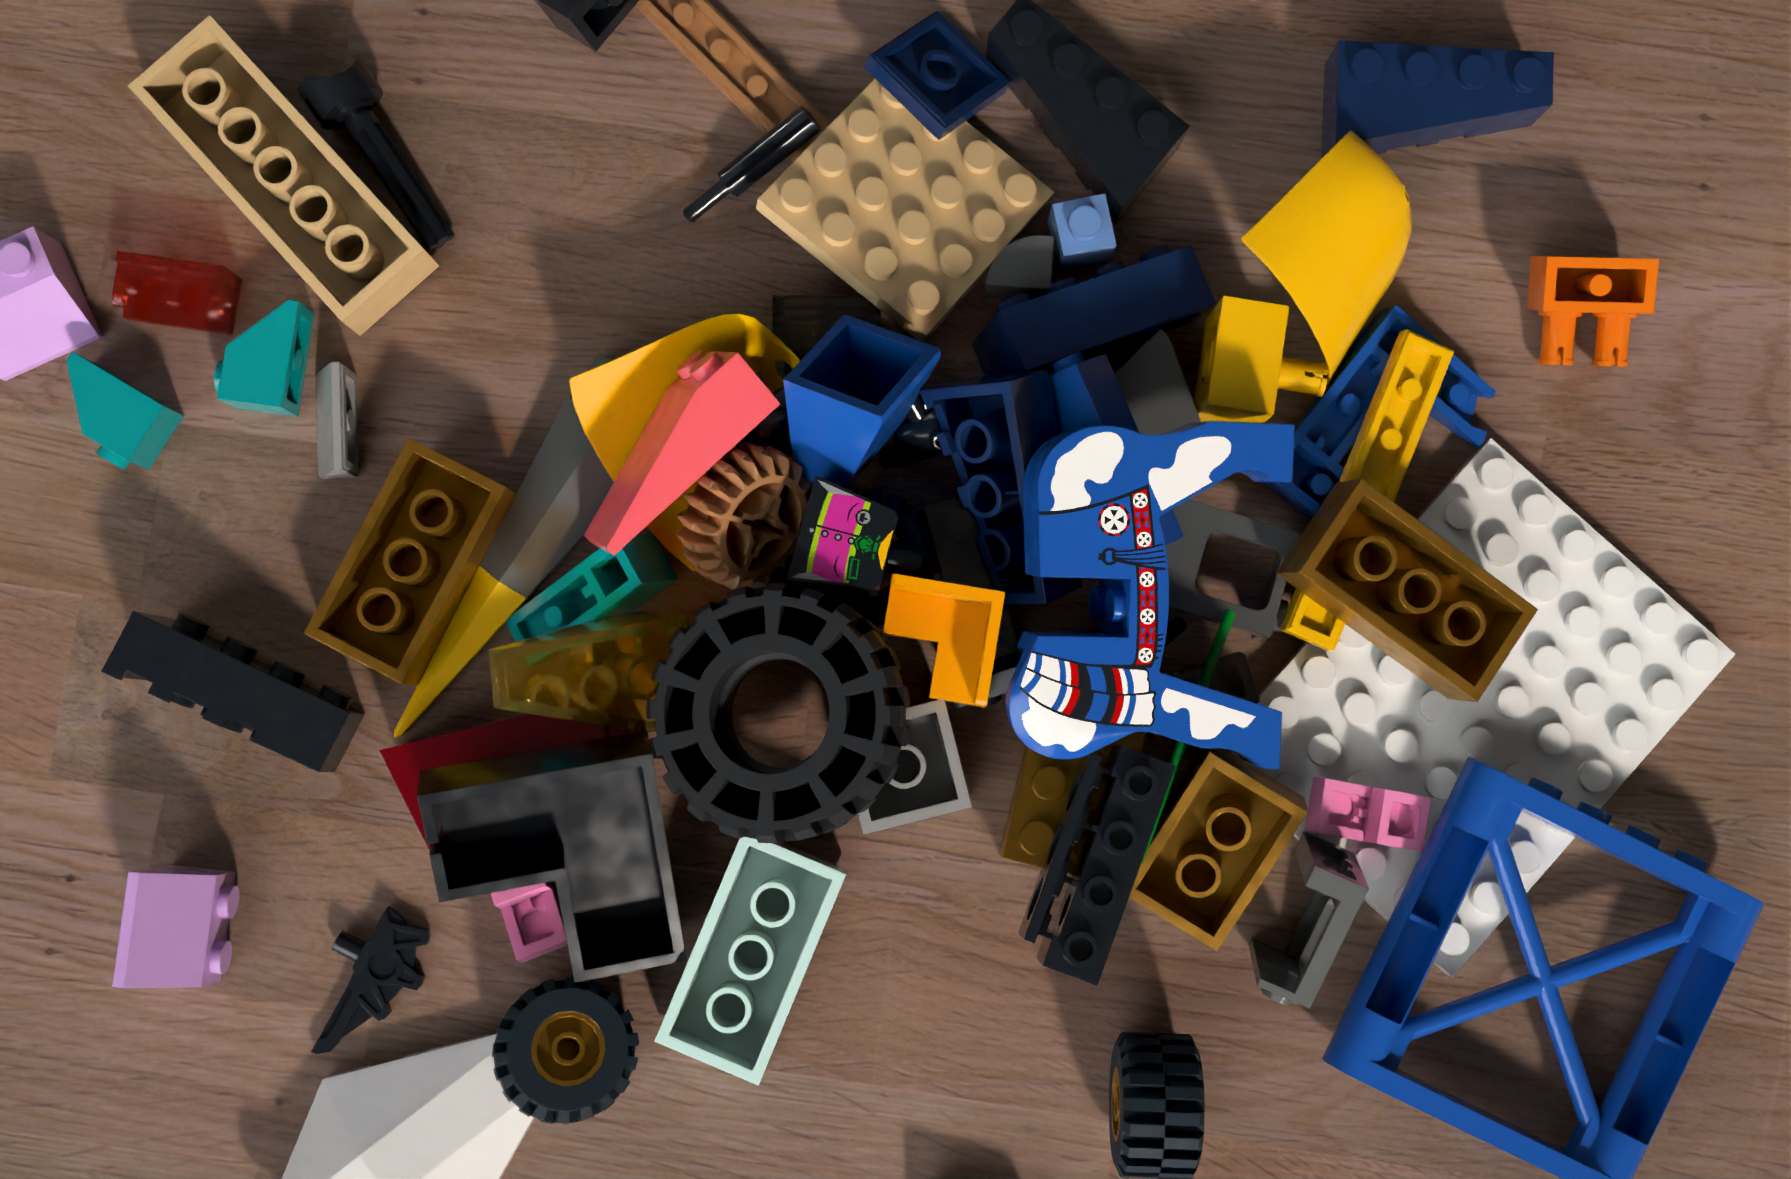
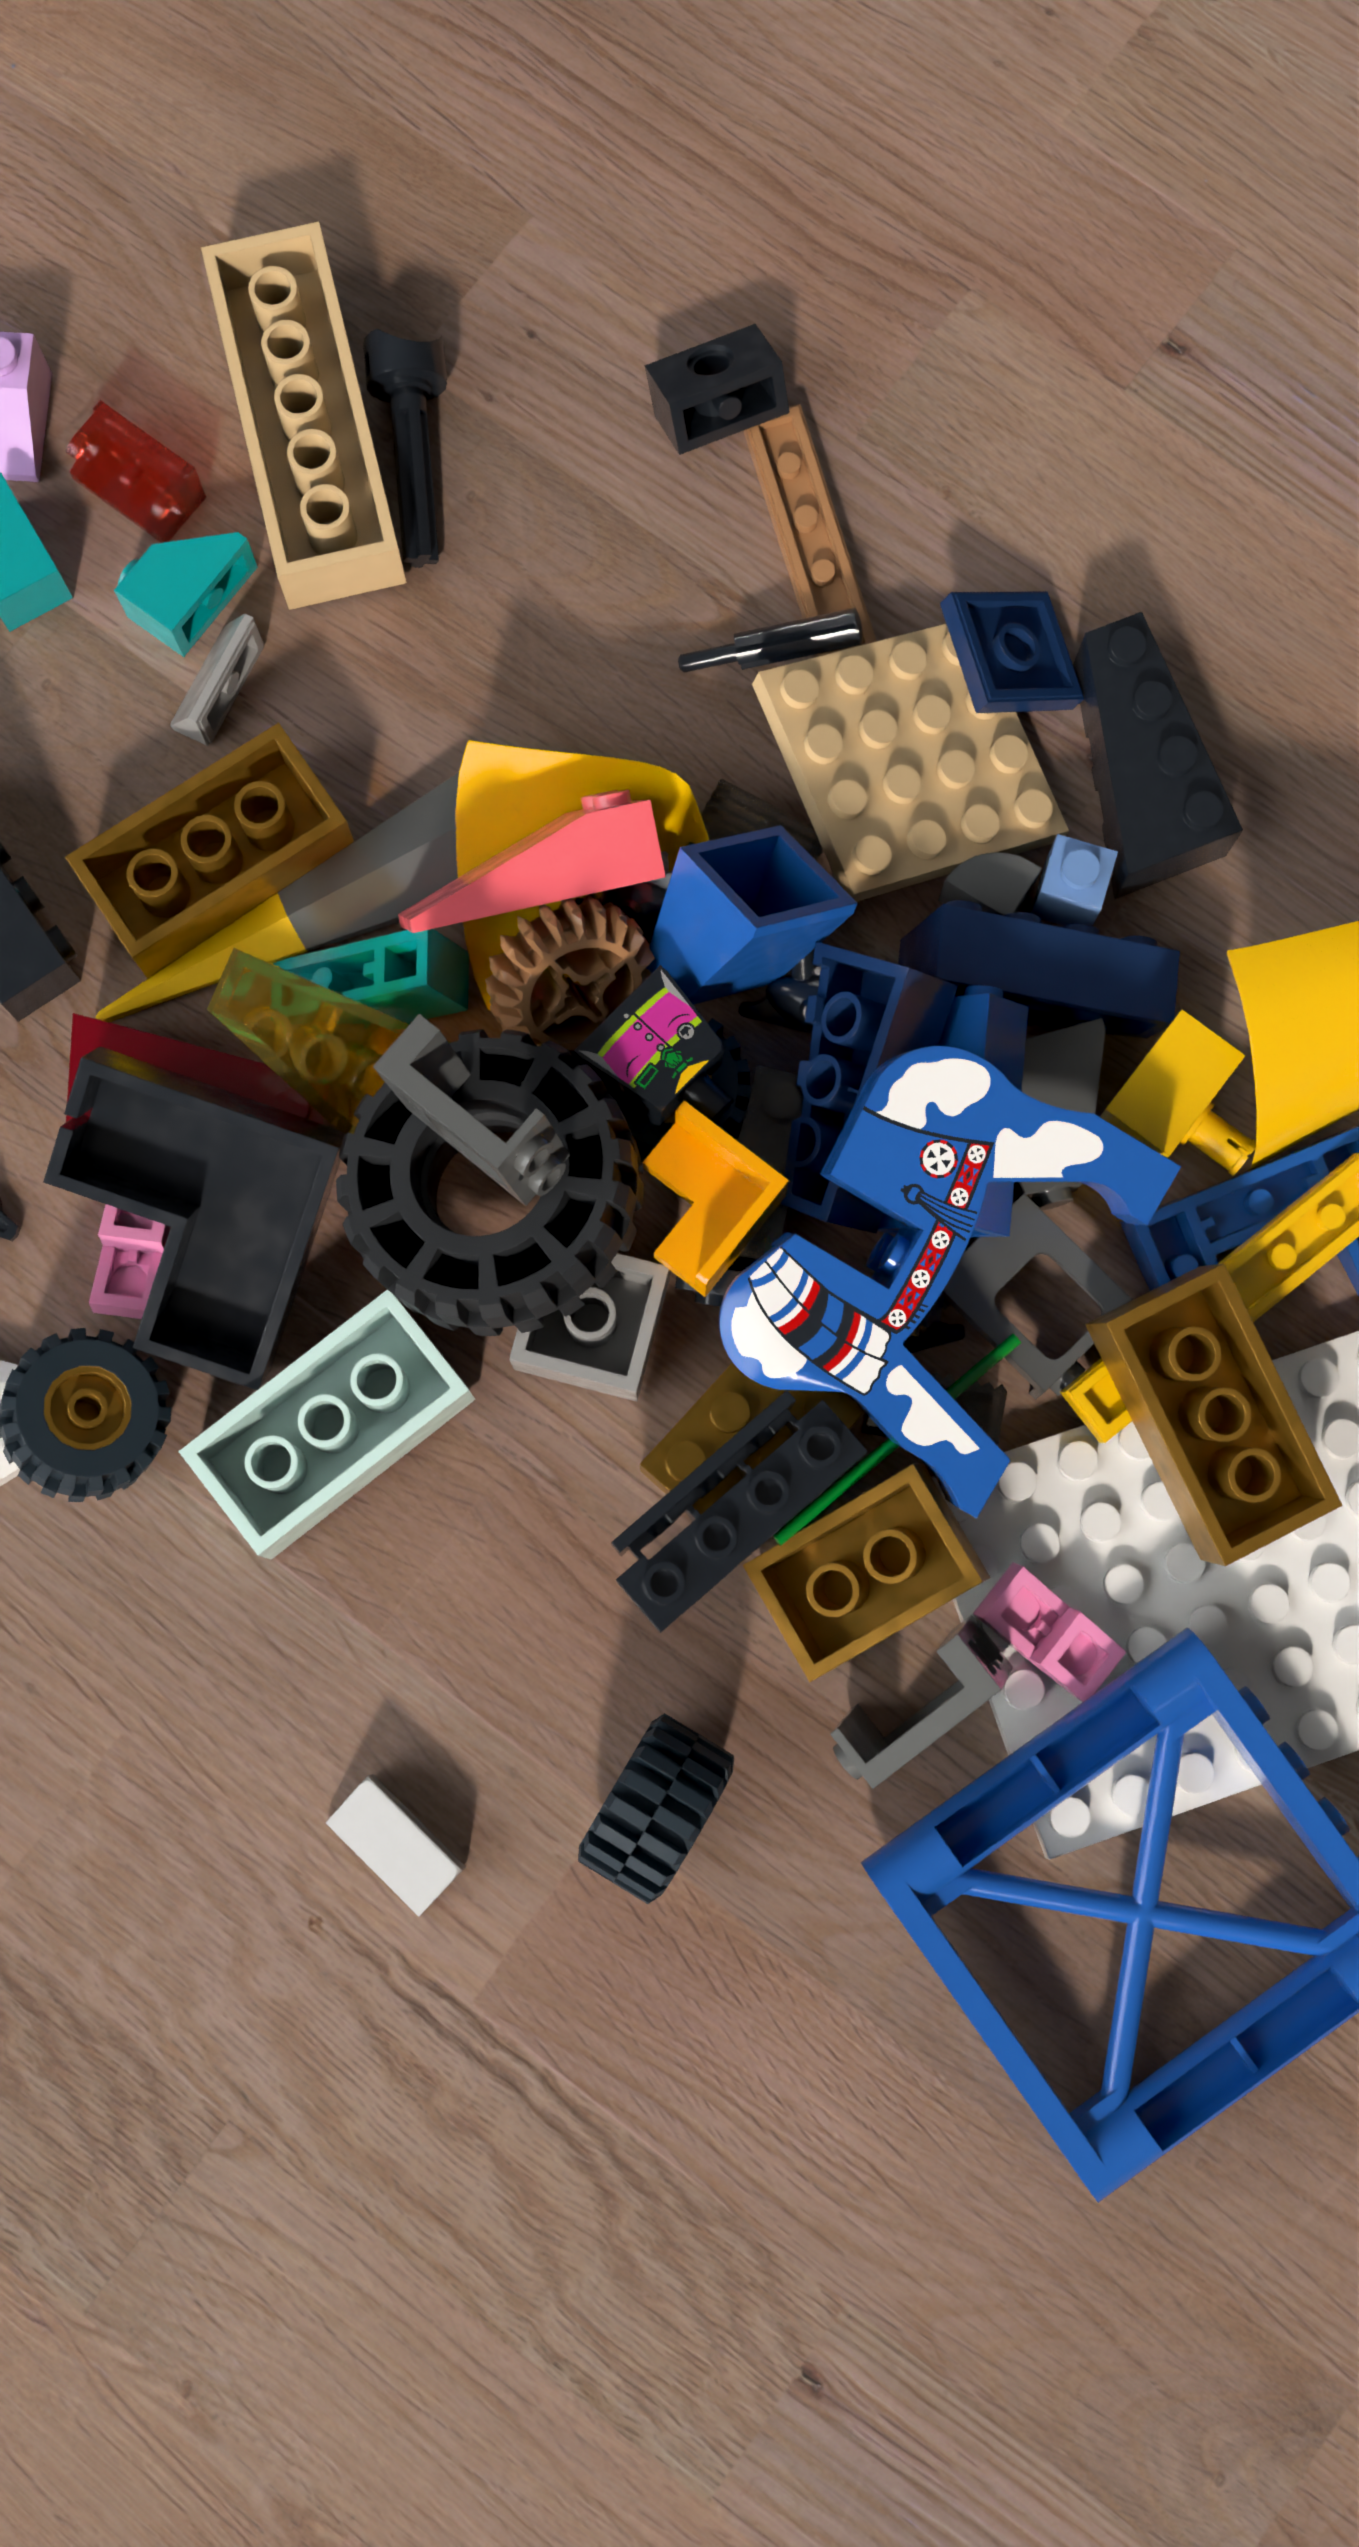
camera: 30 degrees right, 5 degrees down
none -> dark grey window [373,1014,570,1206]

